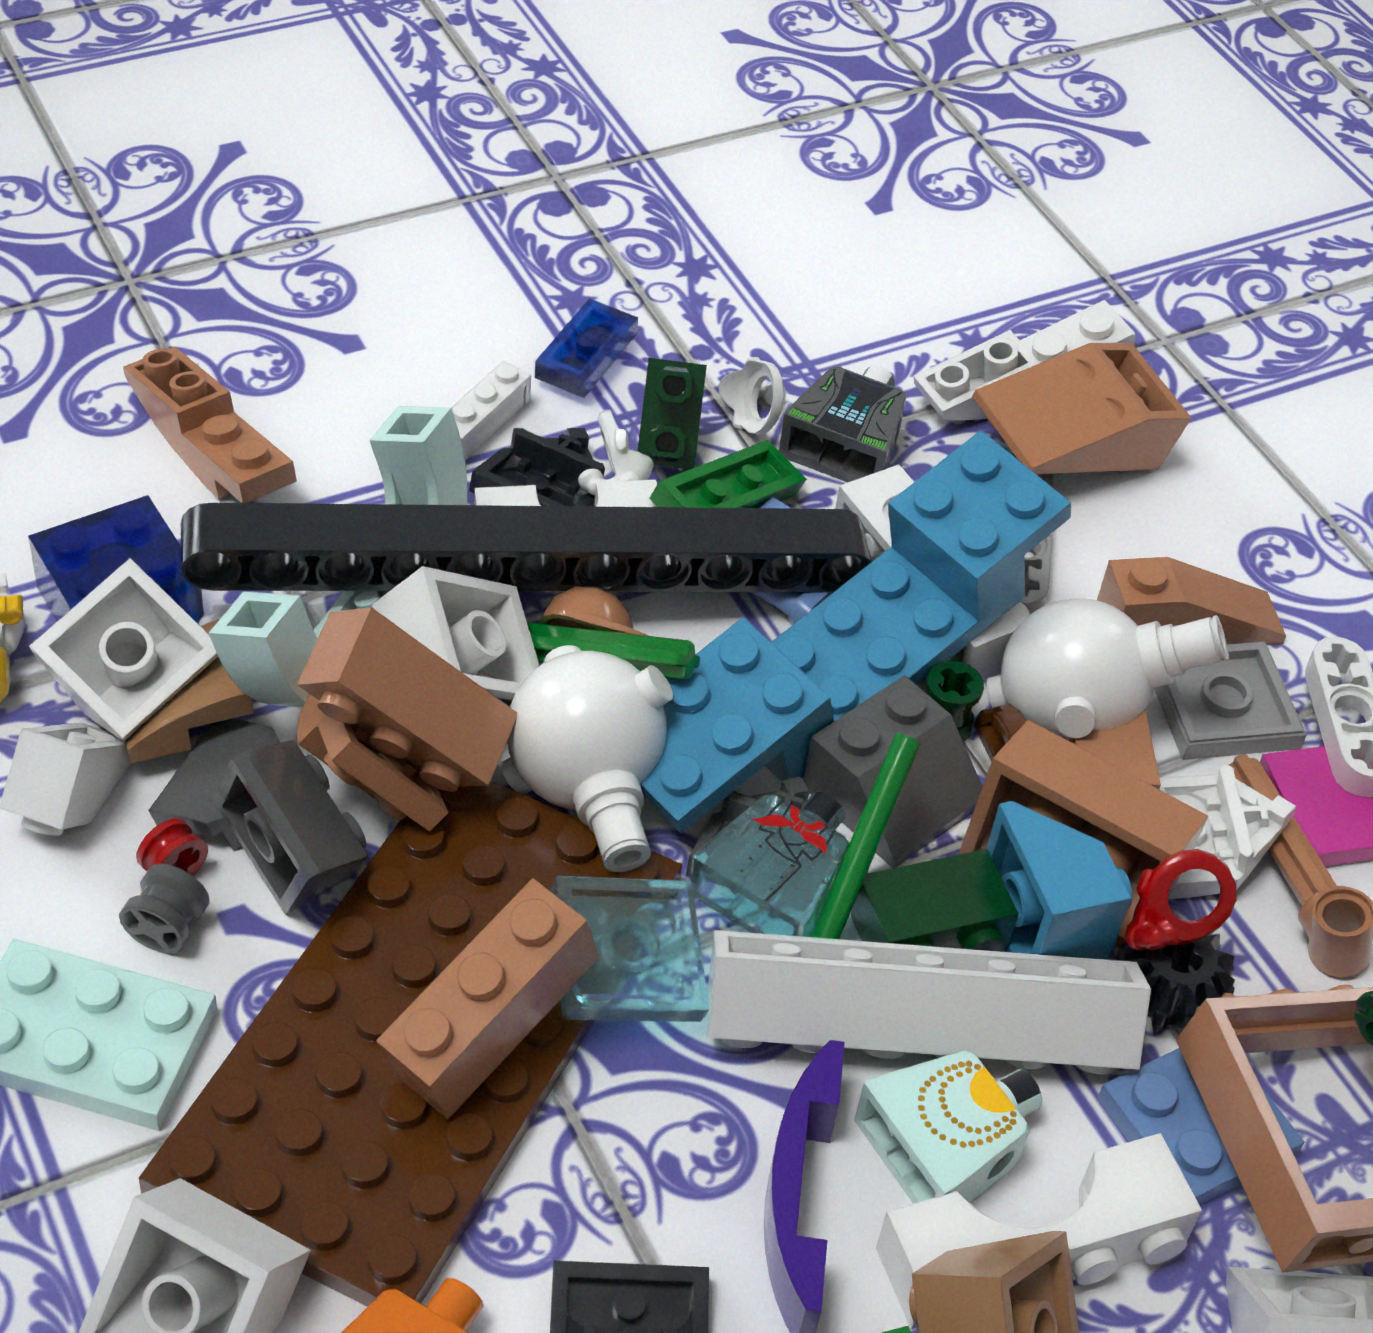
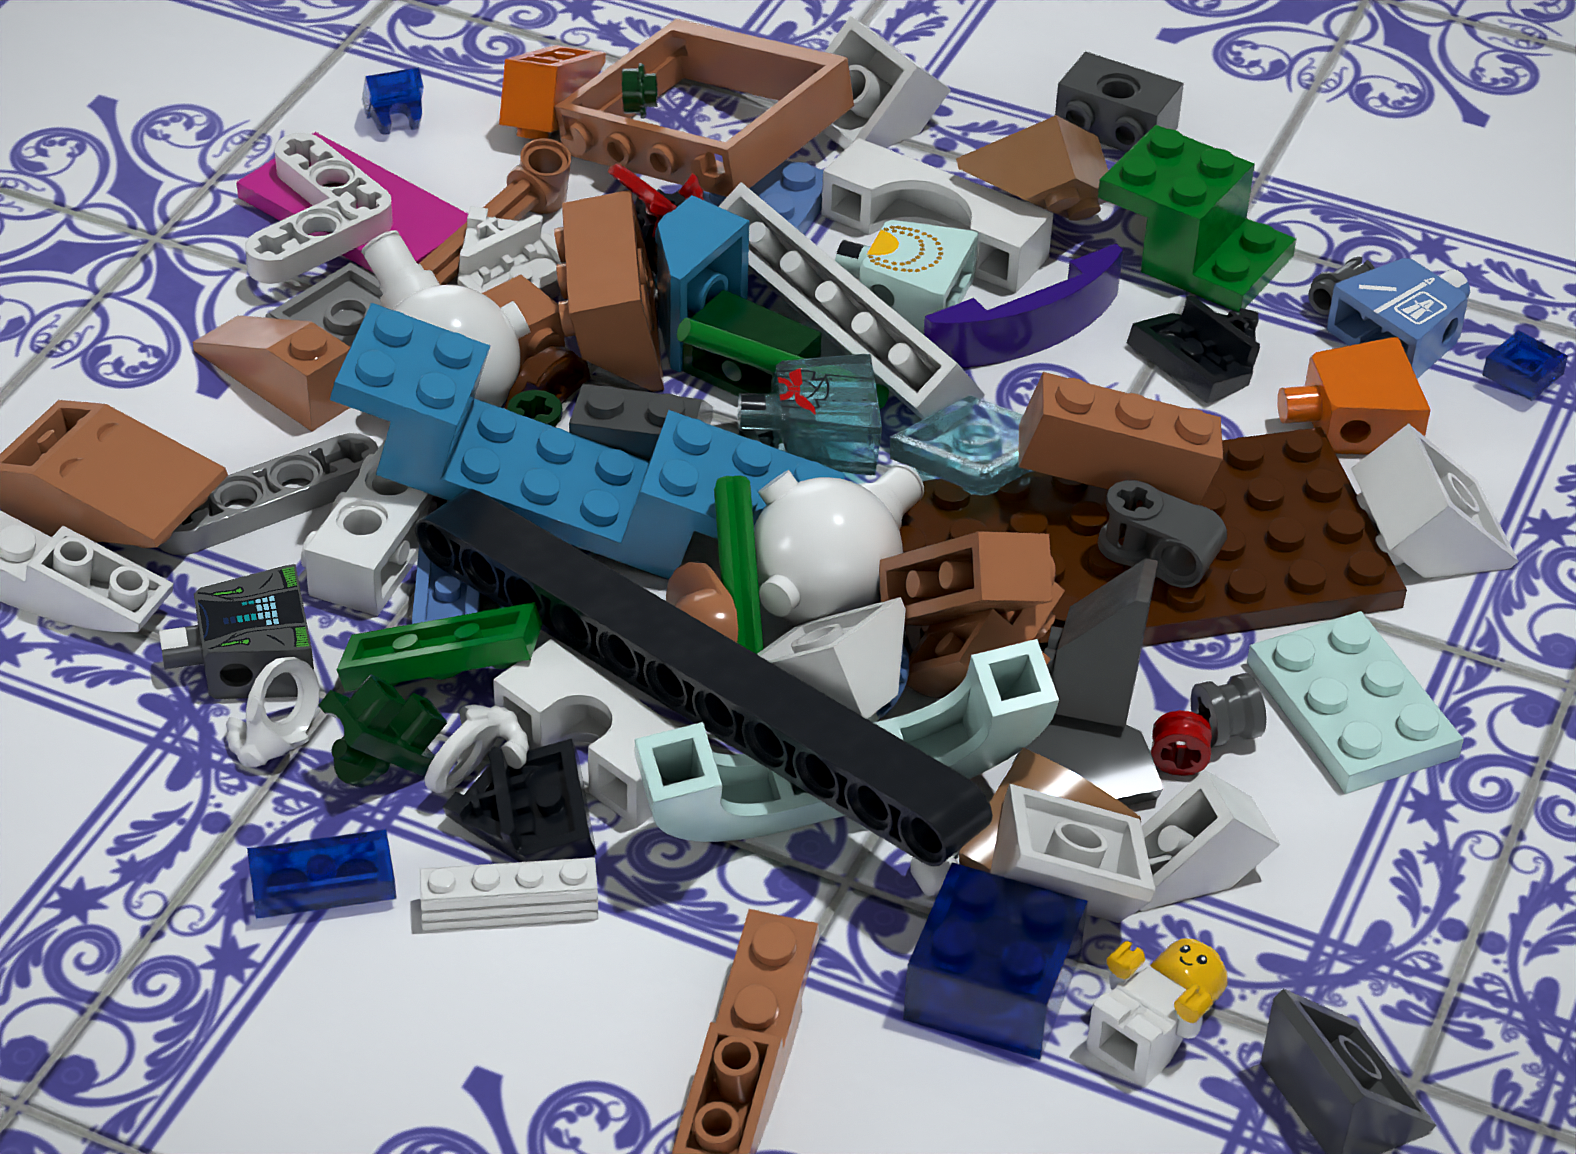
camera: 125 degrees left, 5 degrees down
none -> dark grey piece [1097,480,1227,588]

